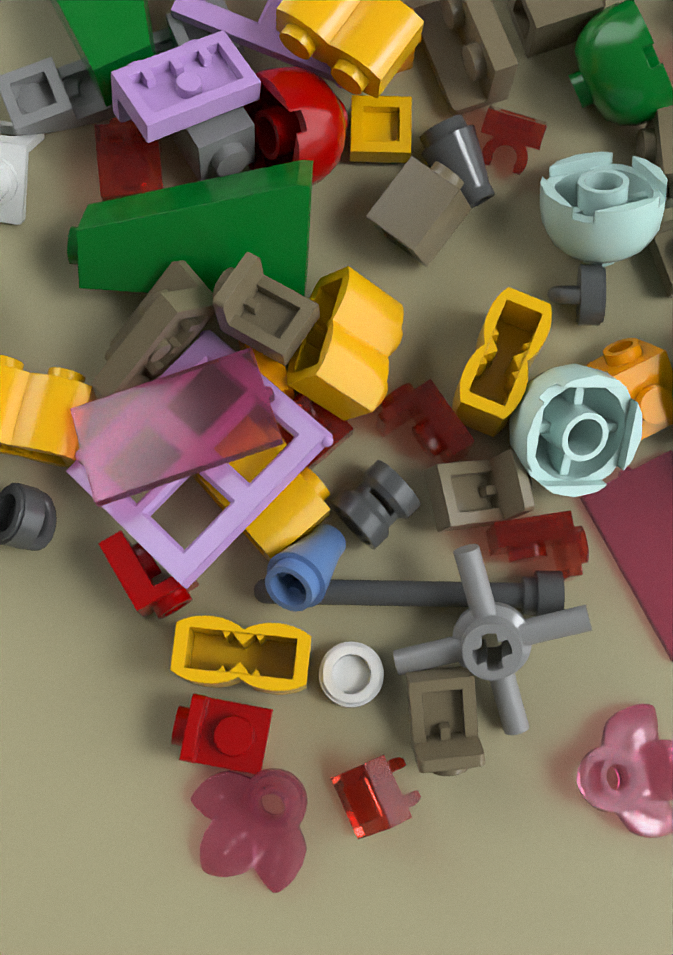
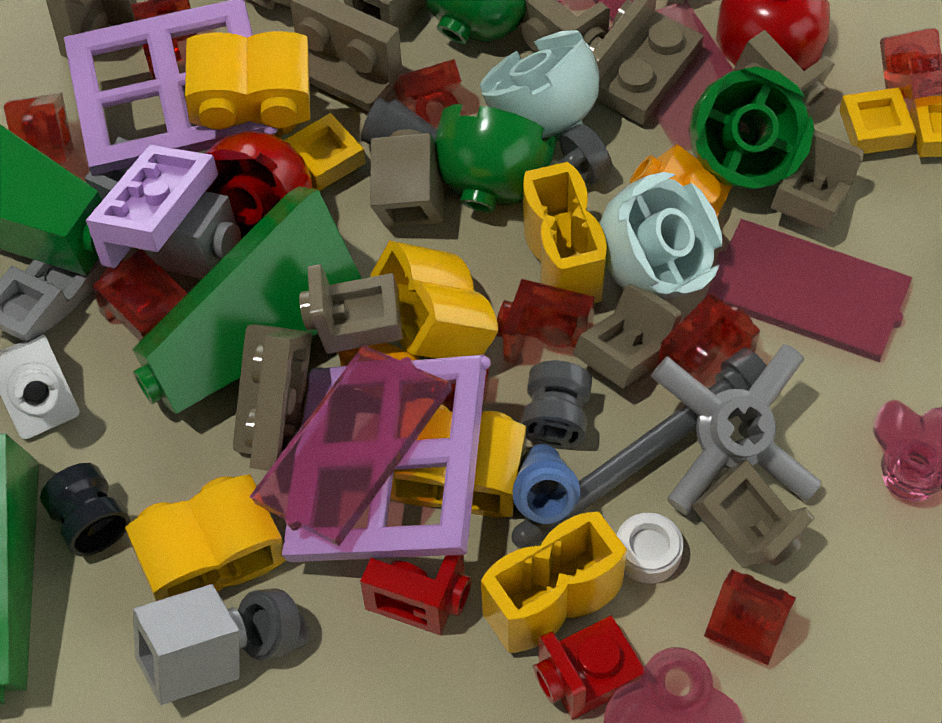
camera: 30 degrees left, 20 degrees down
none -> green cylinder [435,104,557,213]

